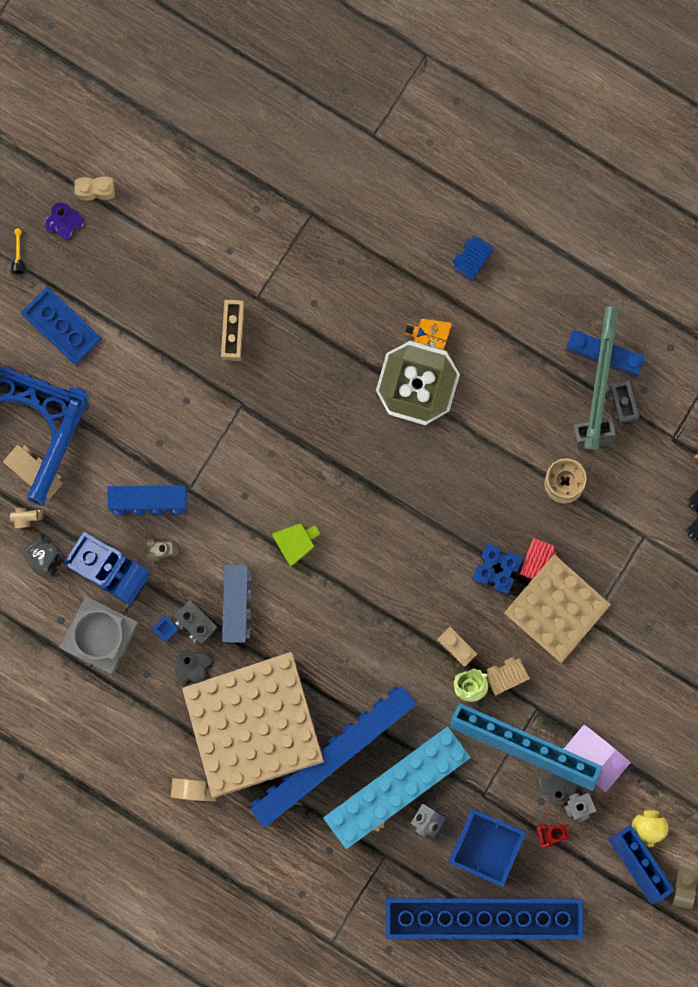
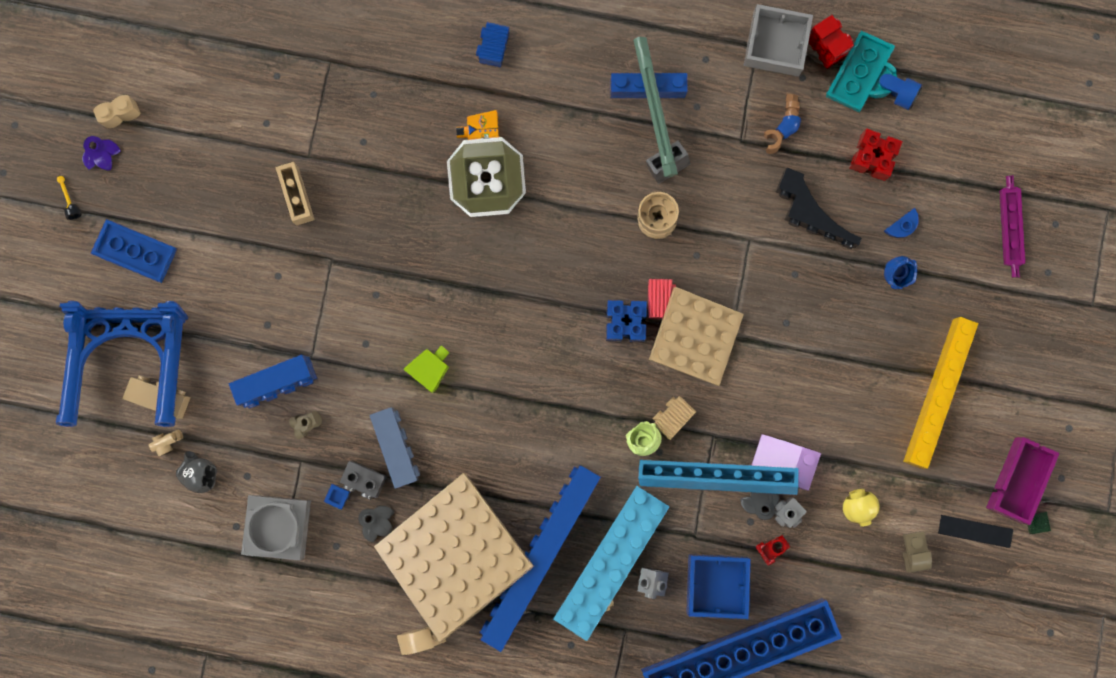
camera: 25 degrees left, 0 degrees up
blue piece [63,532,151,606] -> none
tan brick [437,627,477,667] -> none
flat silver brick [607,380,639,425] -> none
blue brick [608,825,675,905] -> none

